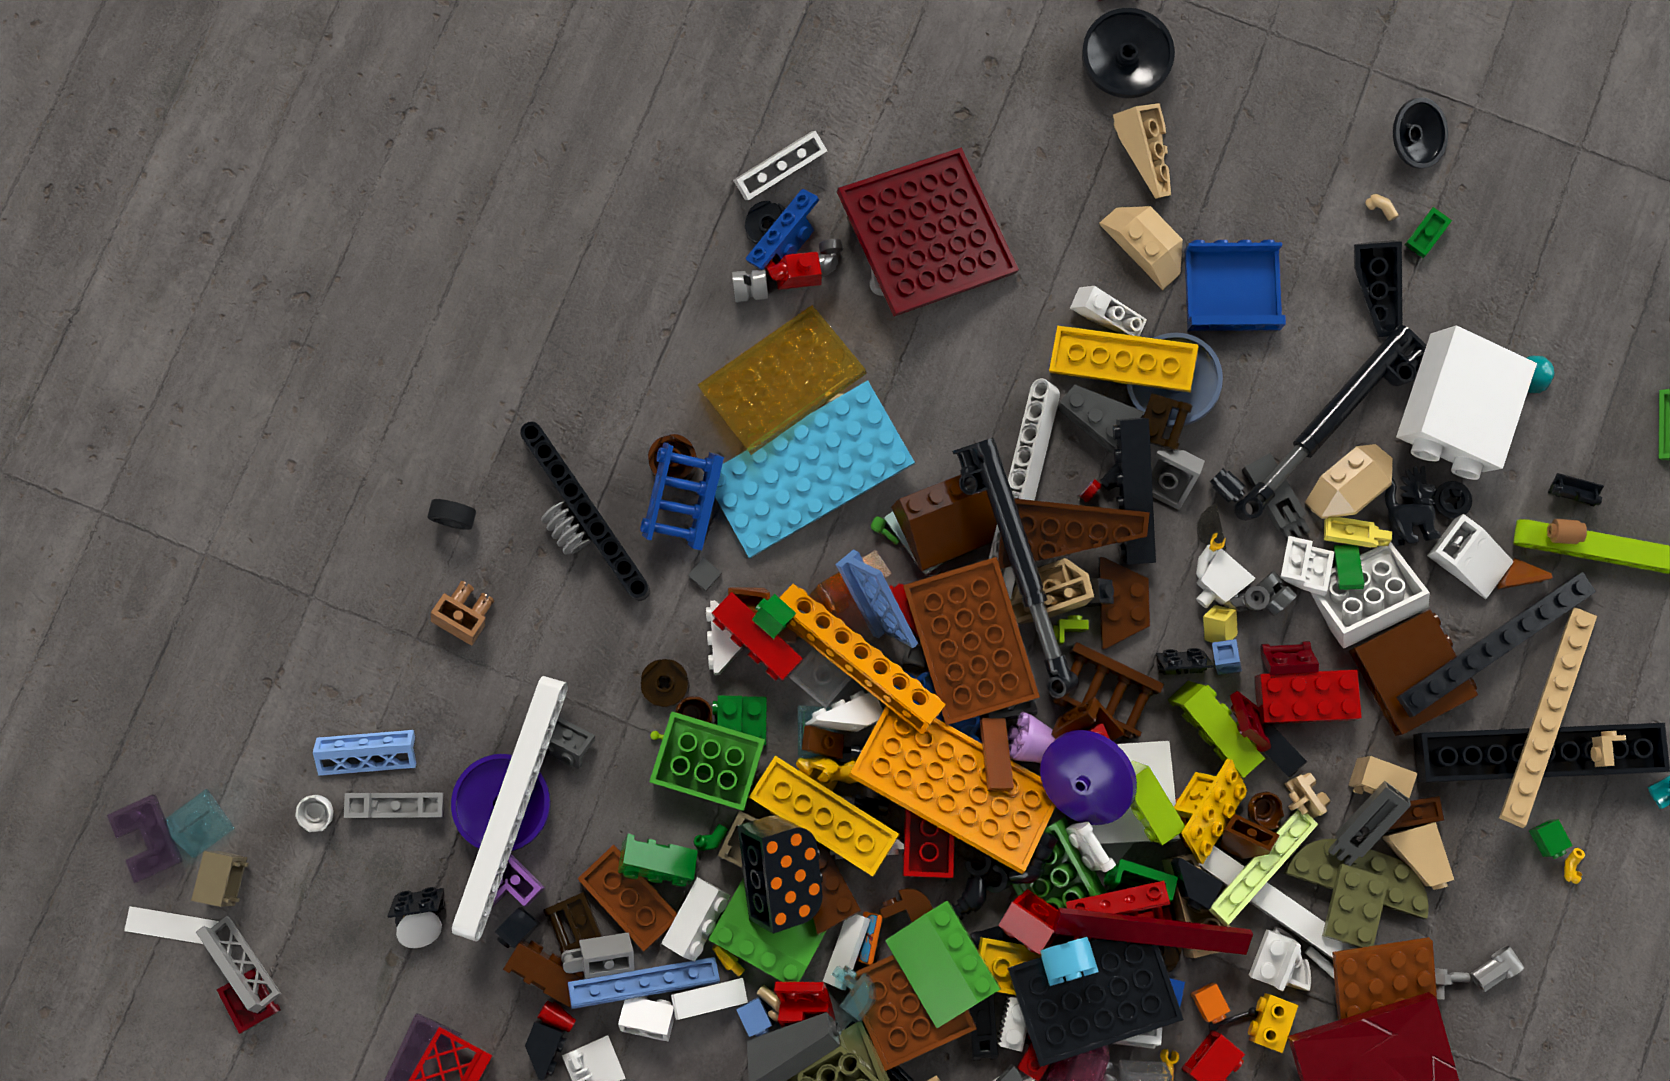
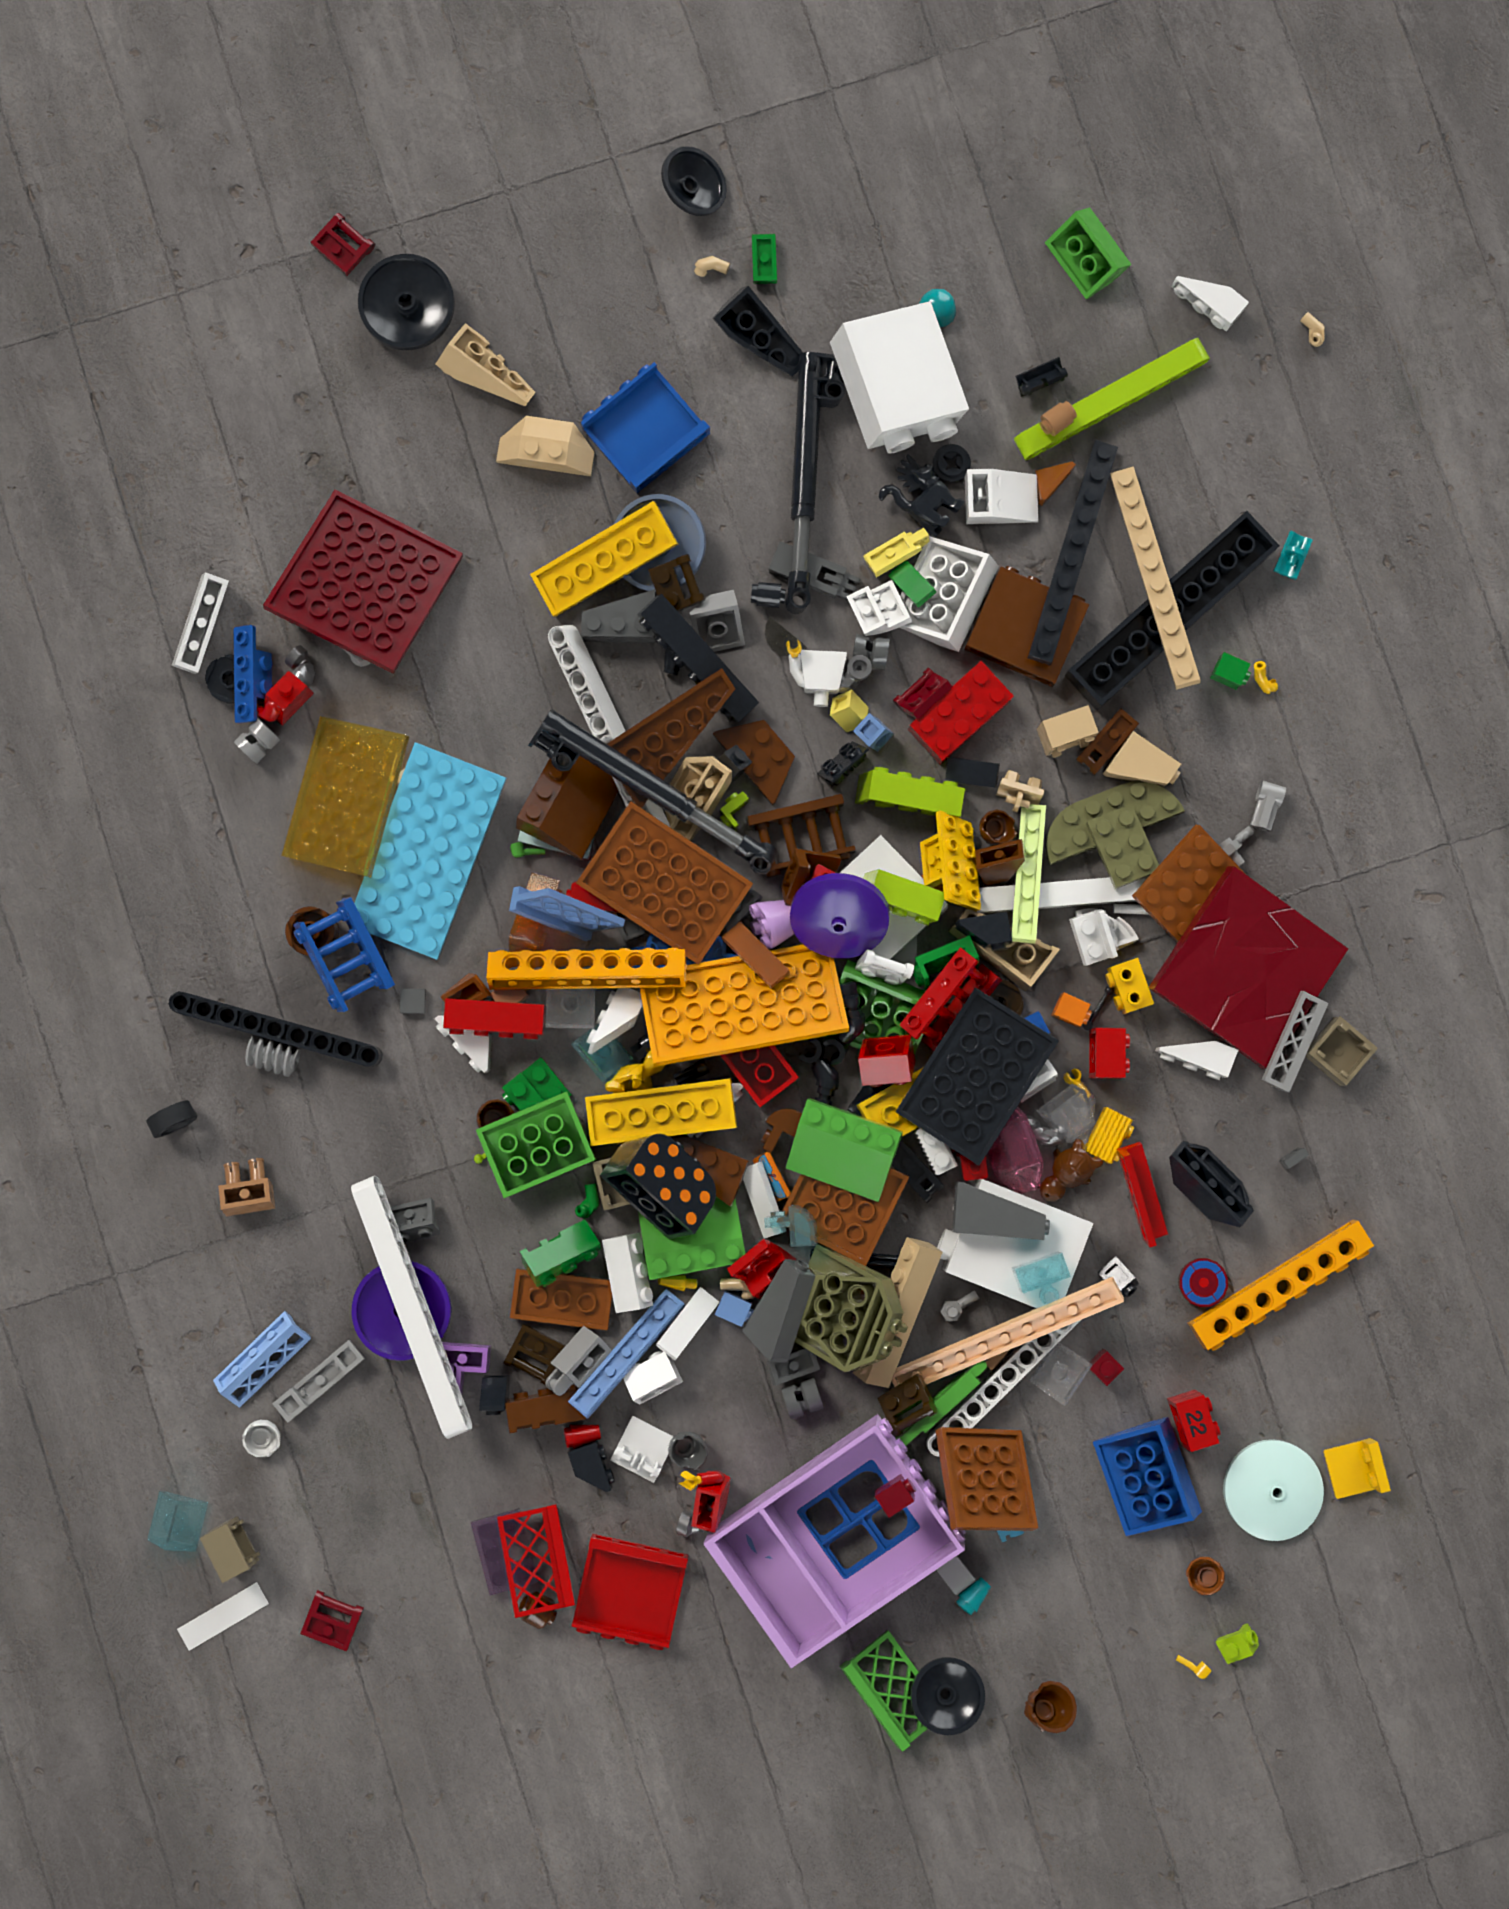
camera: 40 degrees left, 5 degrees up
clear purple plate [107,794,183,883] -> none
light grey fence [196,916,282,1013] -> none
black hinge [387,887,445,918] -> none
white piece [395,911,442,948] -> none
dark brown plate [641,659,689,708] -> none
green brick [752,594,796,639] -> none
reddish brown plate [802,725,844,759] -> none
medium azure brick [1040,937,1099,986] -> none
dark red tile [1053,908,1253,955] -> none
white slope [1070,286,1147,337] -> none
red tile [1079,479,1101,502] -> none
dark red plate [1230,691,1271,752] -> none
tan wedge [1305,444,1393,519] -> none
dark grey hinge [1328,781,1411,866] -> none
tan bracket [1591,731,1626,767] -> none

